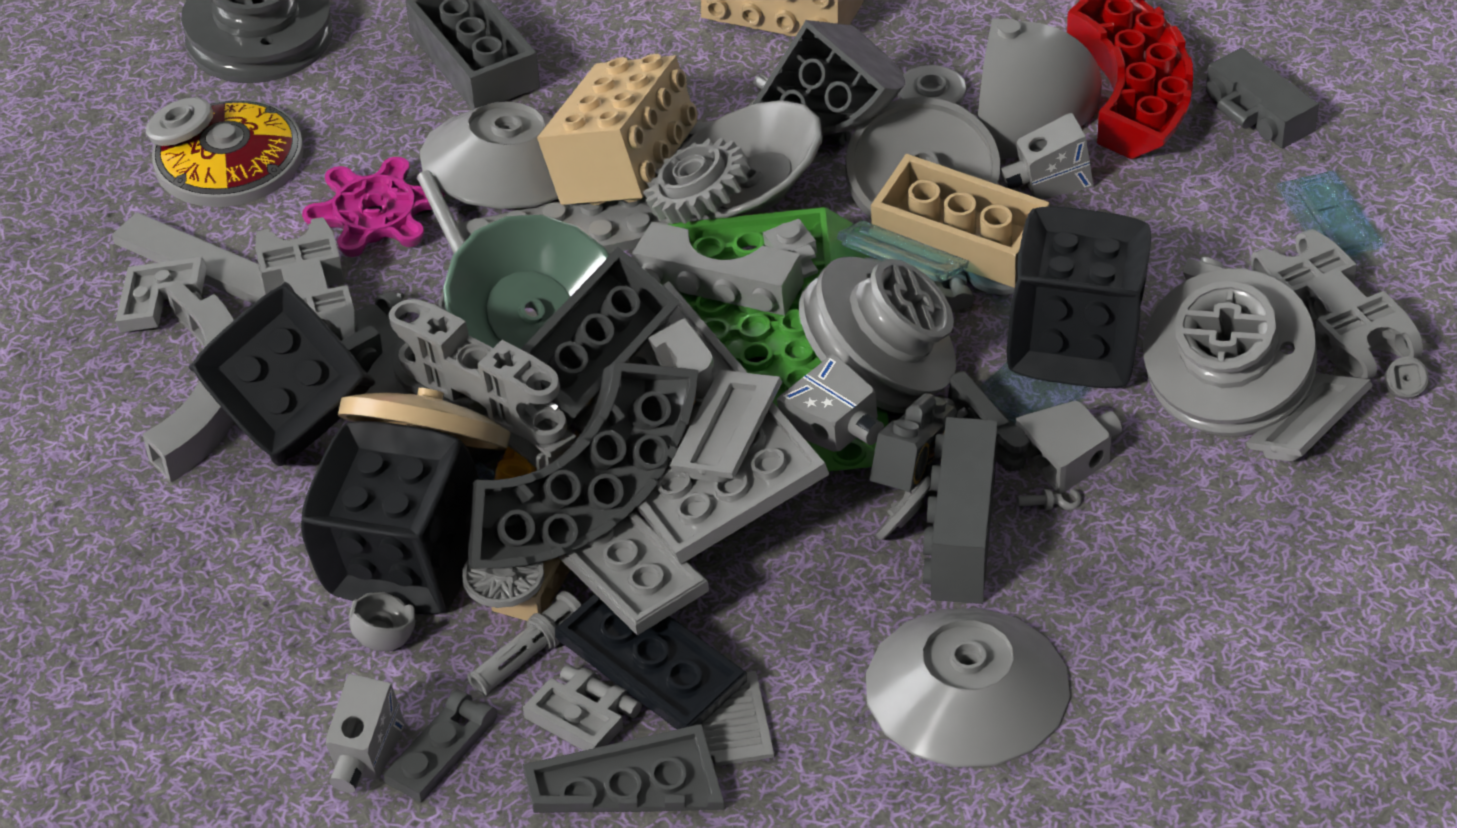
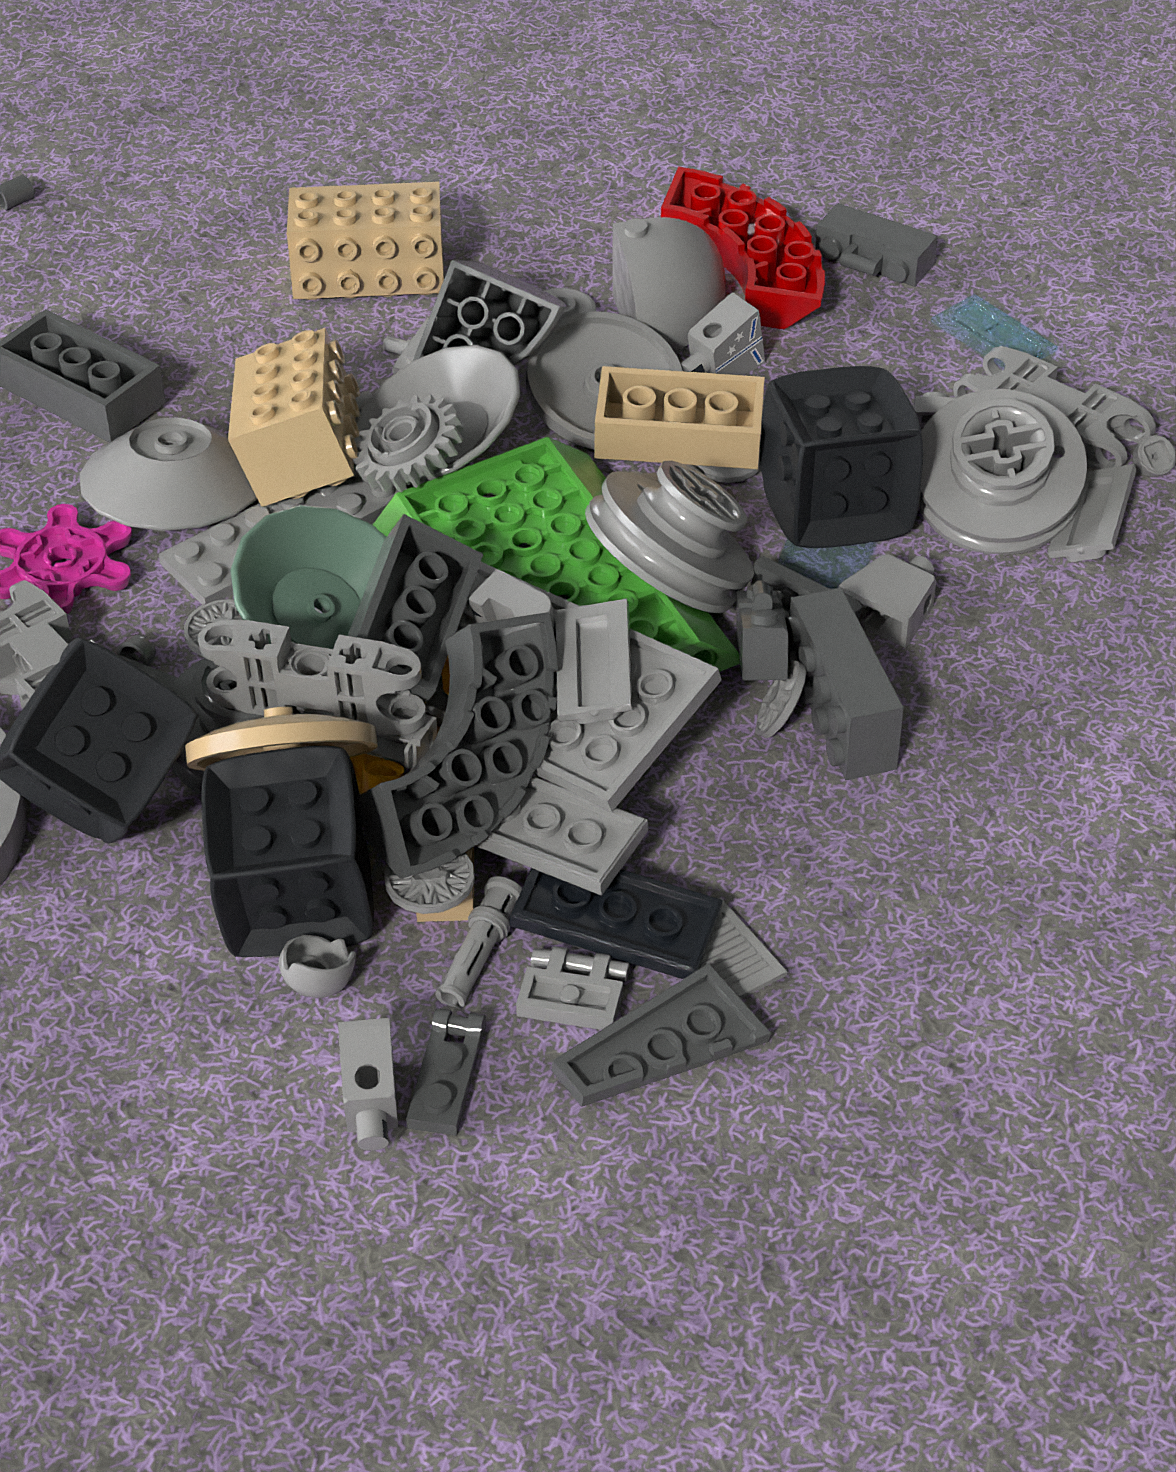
camera: 25 degrees left, 0 degrees up
light grey bar [417,170,465,254] -> none
light grey arch [632,222,804,316] -> none
light grey plate [763,219,818,279] -> none
light grey torso [777,354,884,452] -> none
clear light blue piece [837,220,969,282] -> none
light grey dish [865,608,1070,768] -> none
light grey hand [1016,489,1081,510] -> none

